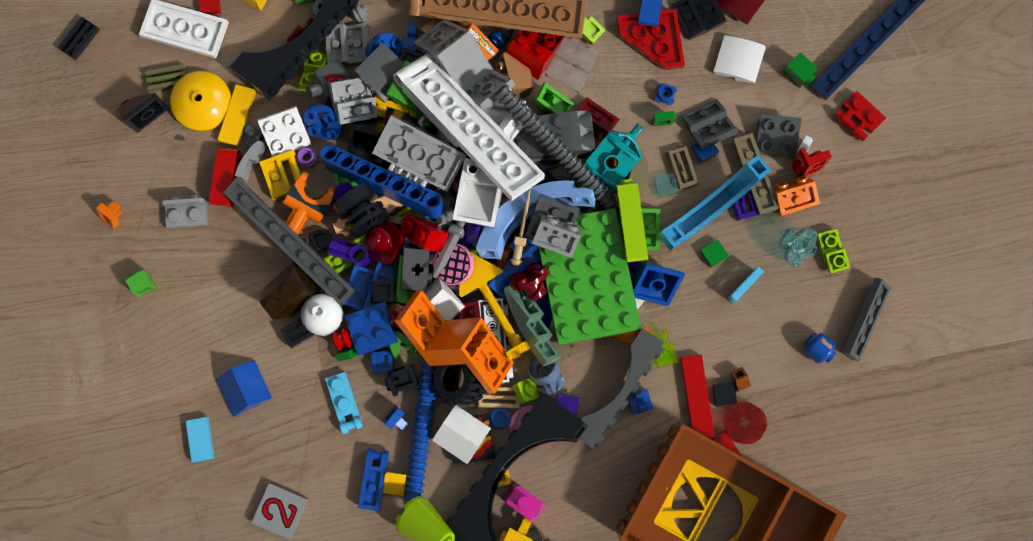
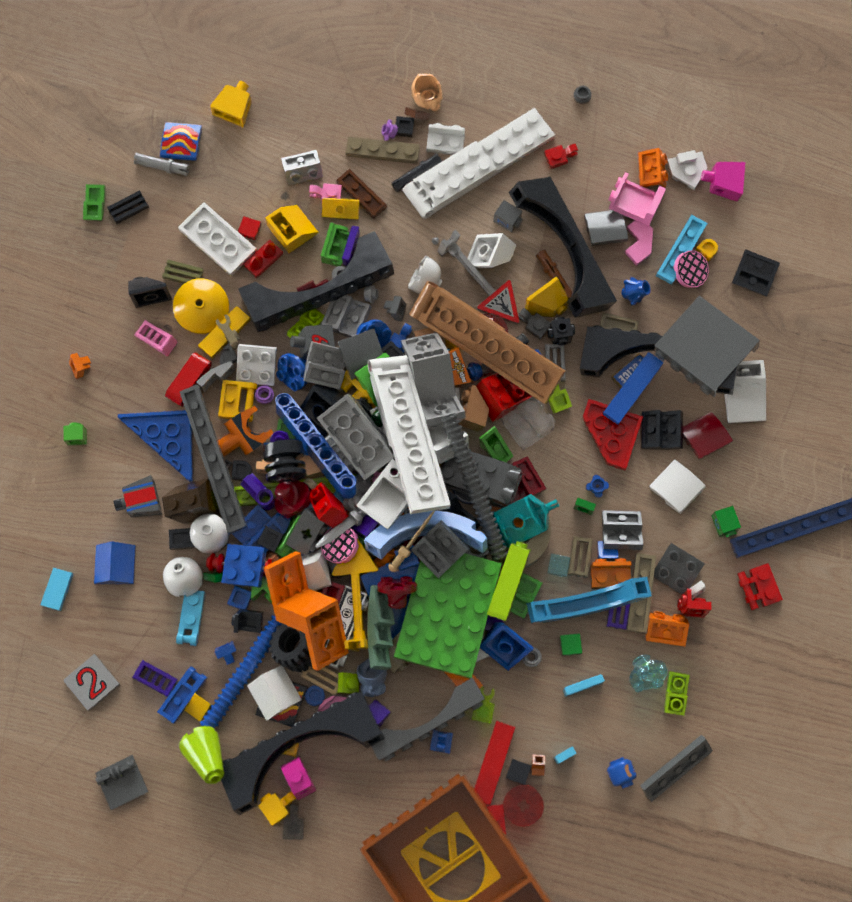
camera: 25 degrees right, 5 degrees down
light grey bracket [162,195,209,229] -> none
light grey bracket [532,214,581,258] -> none
none -> bright green slope [83,184,106,221]
none -> torso [113,475,162,517]
none -> blue tile [117,410,193,482]
none -> dark purple slope [132,660,177,697]
none -> bright pink slope [135,320,177,356]
none -> white cylinder [163,557,203,597]
none -> dark tan plate [216,314,240,350]
none -> red tile [243,240,283,278]
none -> dark grey tile [384,296,407,321]
none -> light grey plate [522,647,542,667]
none -> medium azure tile [553,746,576,765]
none -> orange bracket [590,558,632,589]

